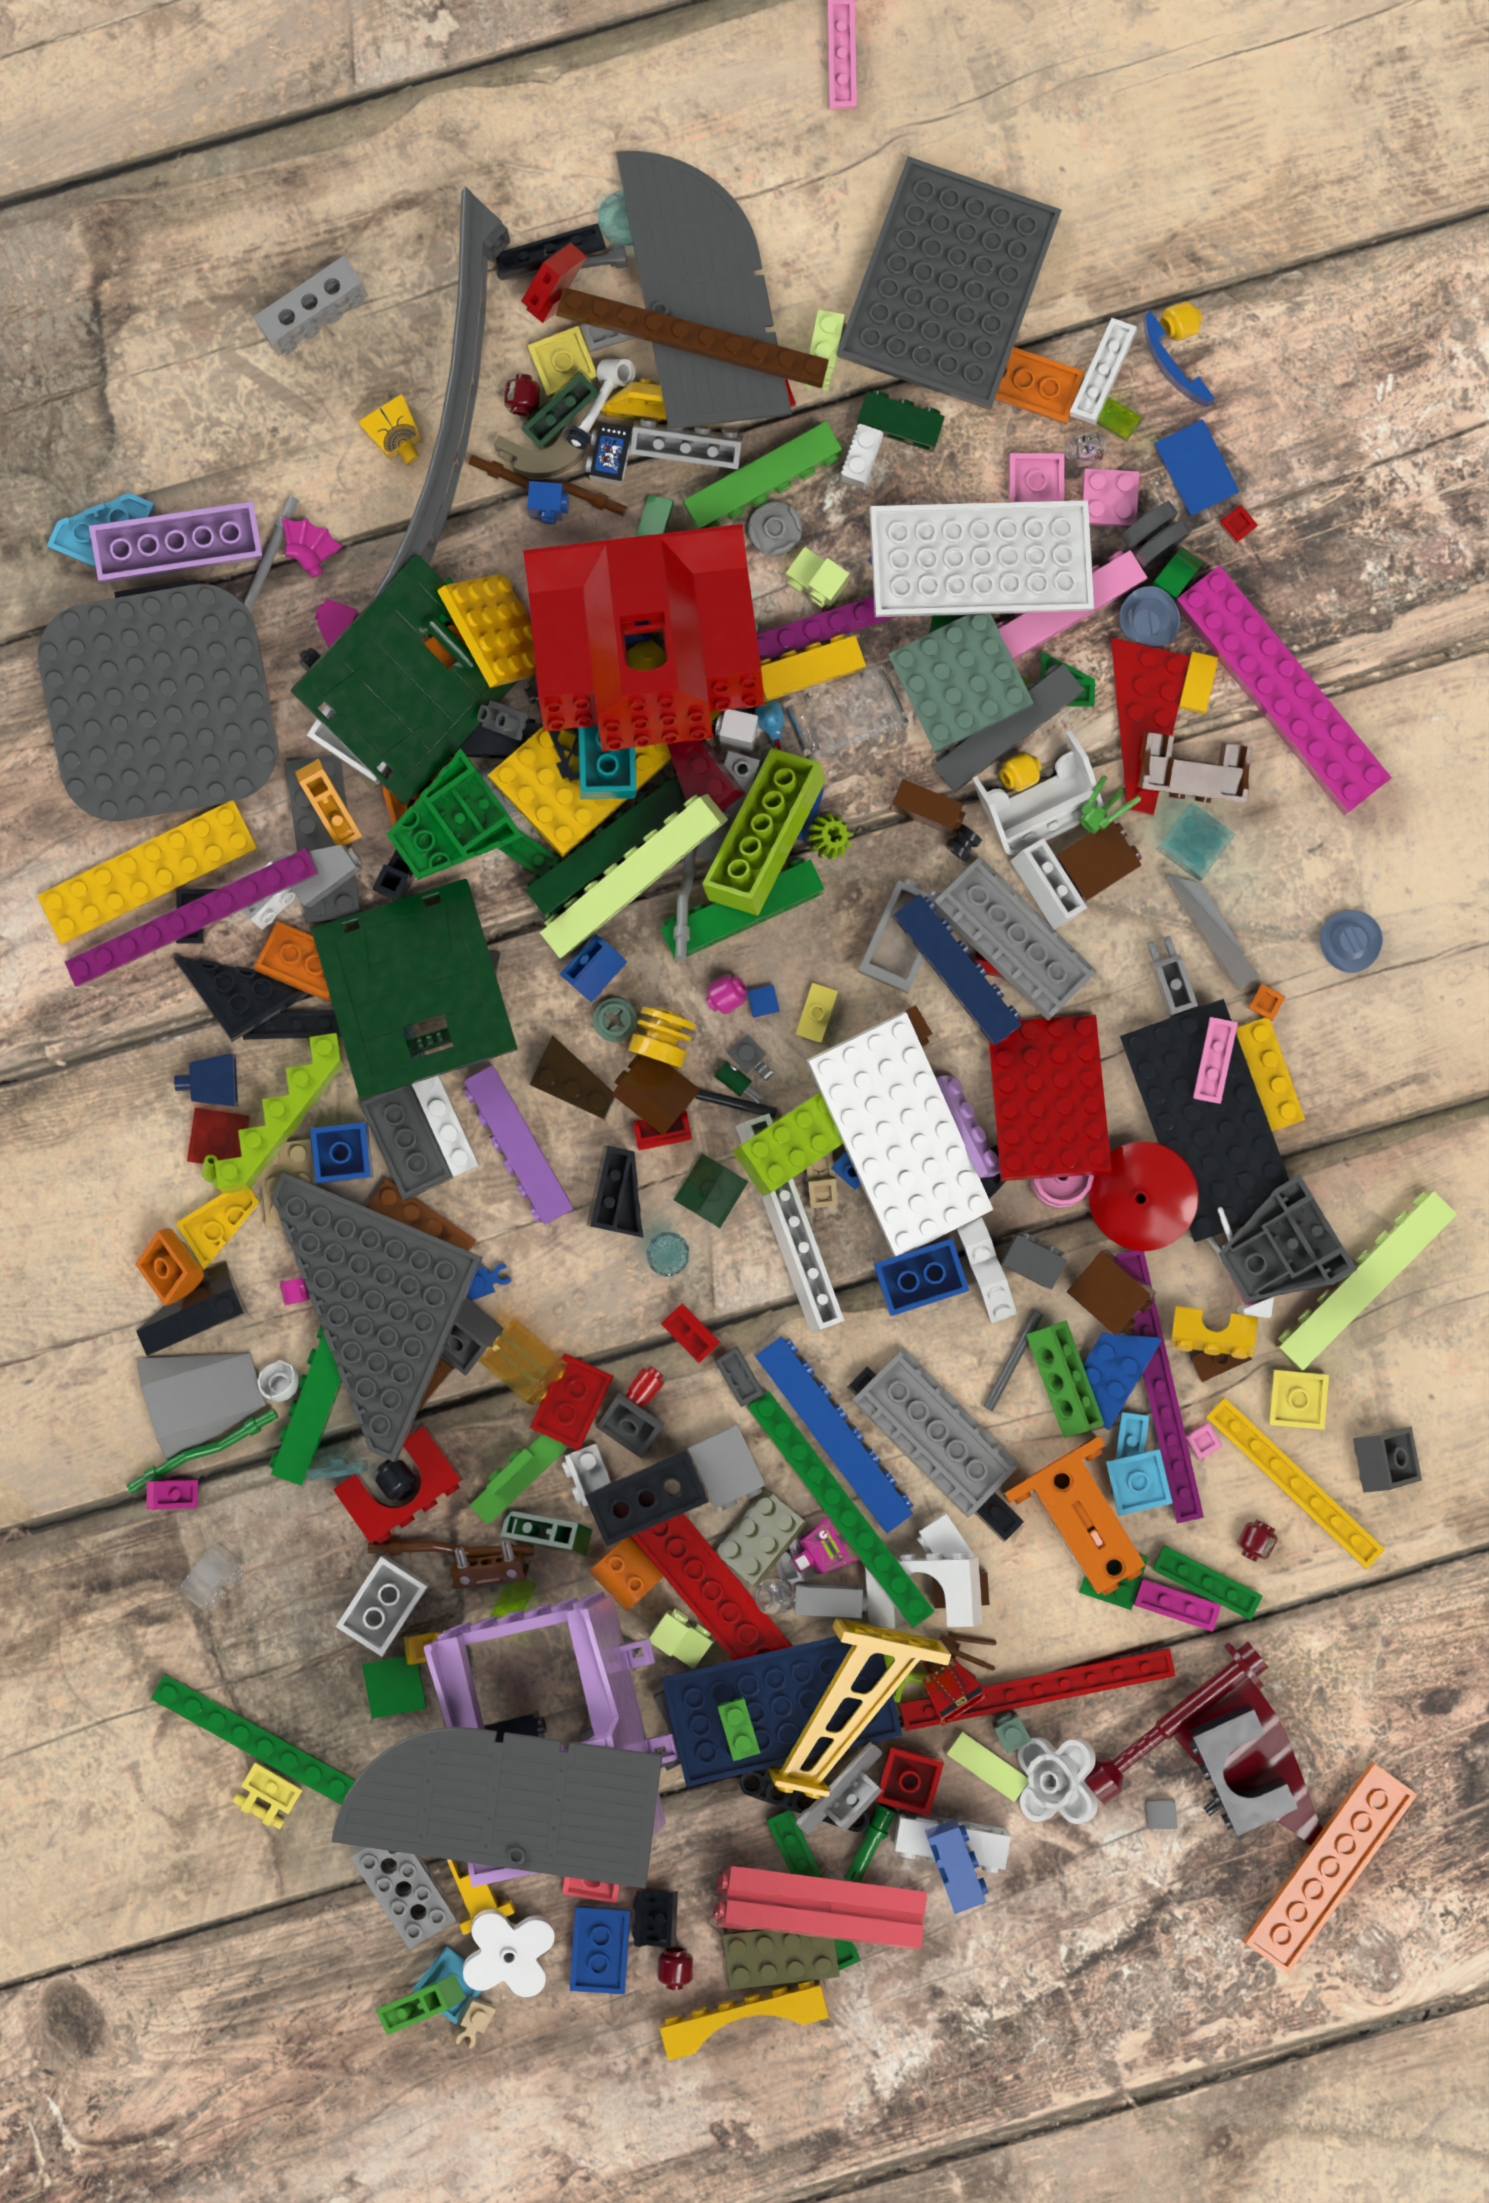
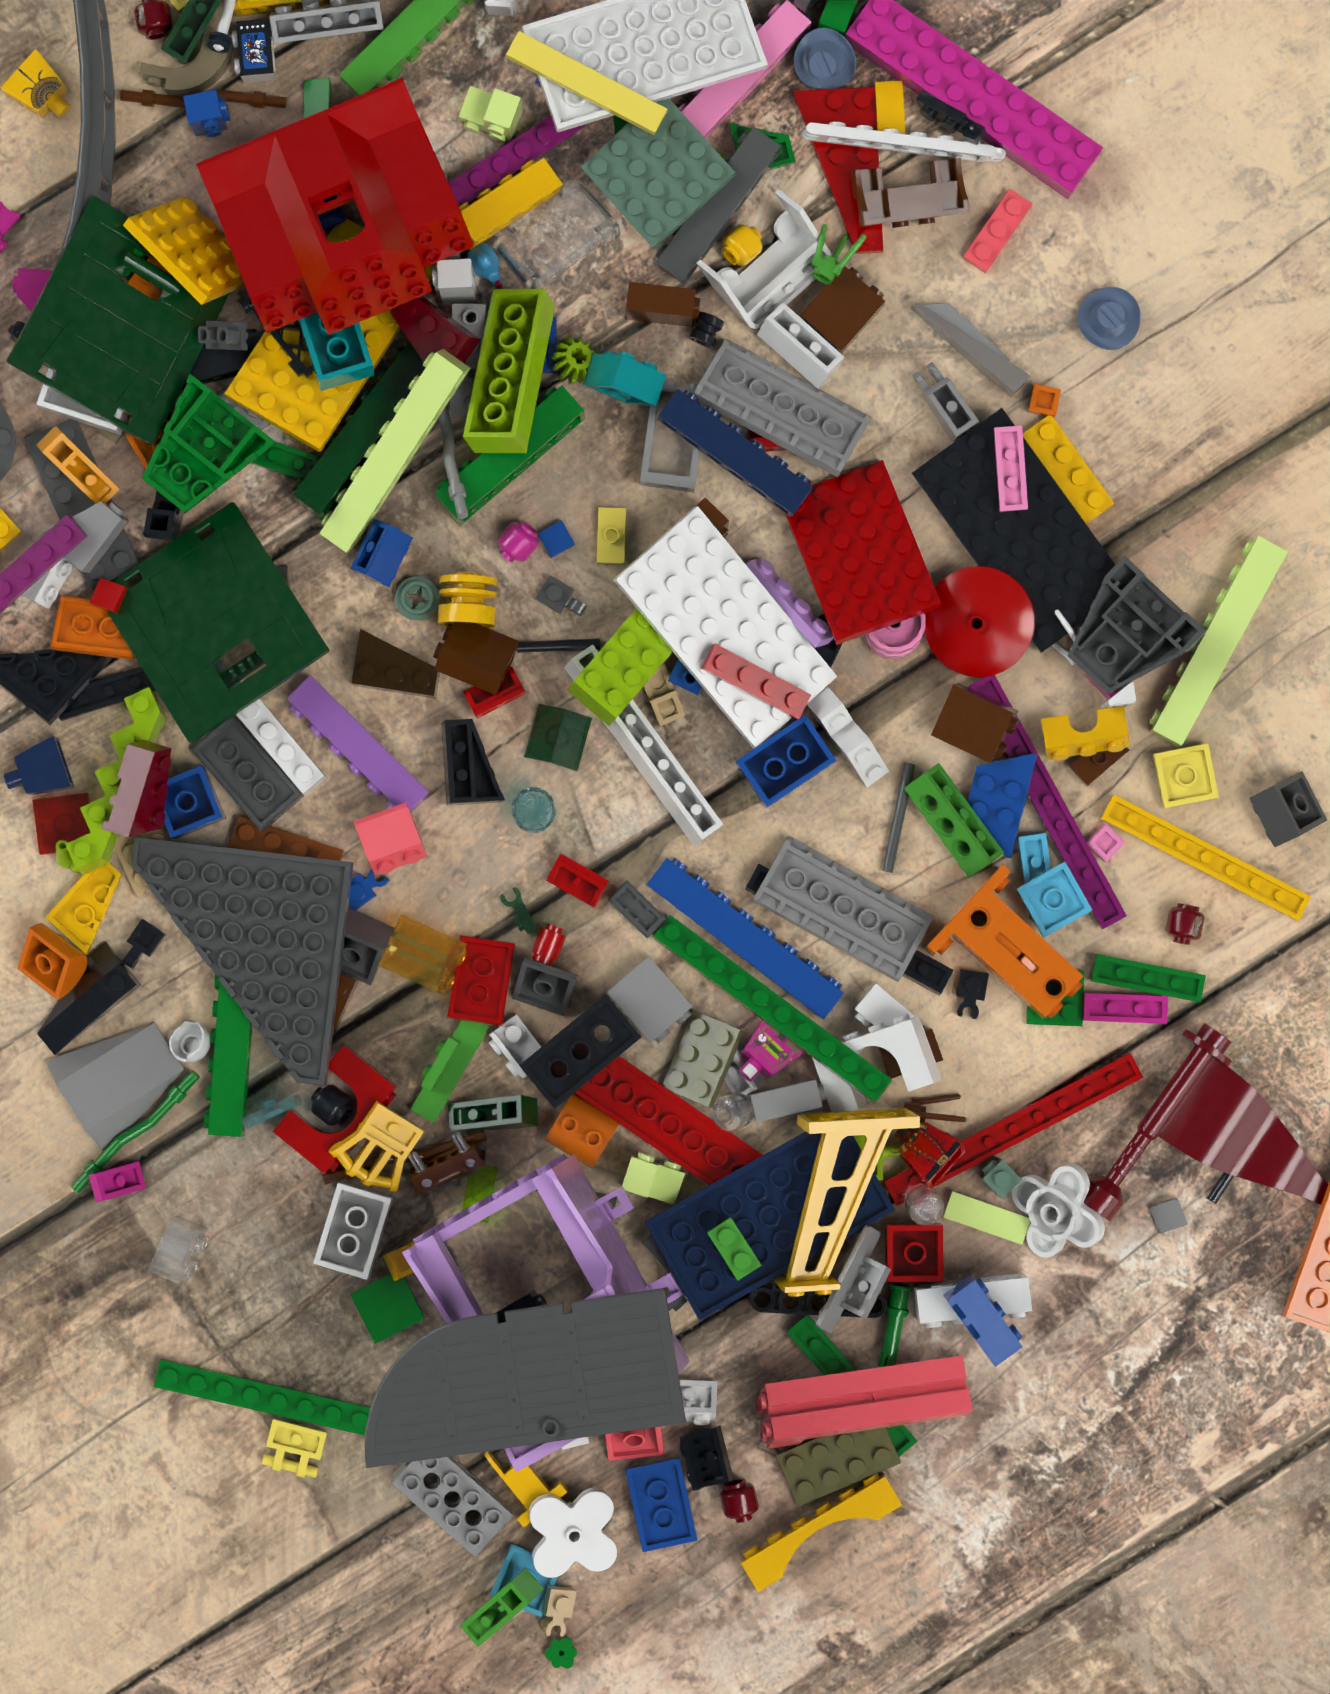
camera: 20 degrees left, 0 degrees up
dark pink leg [280,1277,310,1306] -> none
dark green piece [714,1061,763,1104] -> none
light grey tile [748,501,802,557] -> none
dark grey brick [1000,1232,1067,1290] -> none
clear light blue brick [1156,802,1236,882] -> none
arch [1188,1703,1298,1836] -> none
none -> red tile [89,578,127,614]
none -> wedge [101,740,171,837]
none -> black plate [122,919,166,969]
none -> yellow plate [329,1101,424,1192]
none -> coral slope [353,802,428,876]
none -> clear green plate [500,887,538,934]
none -> light yellow tile [506,31,668,135]
none -> green plant [545,1637,578,1669]
none -> teal brick [583,350,666,406]
none -> white bracket [680,1380,717,1426]
none -> plate [701,644,811,720]
none -> white hinge [801,122,1006,163]
none -> clear head [905,1184,944,1225]
none -> black hinge [916,91,986,145]
none -> black plate [956,969,989,1019]
none -> coral plate [963,189,1033,274]

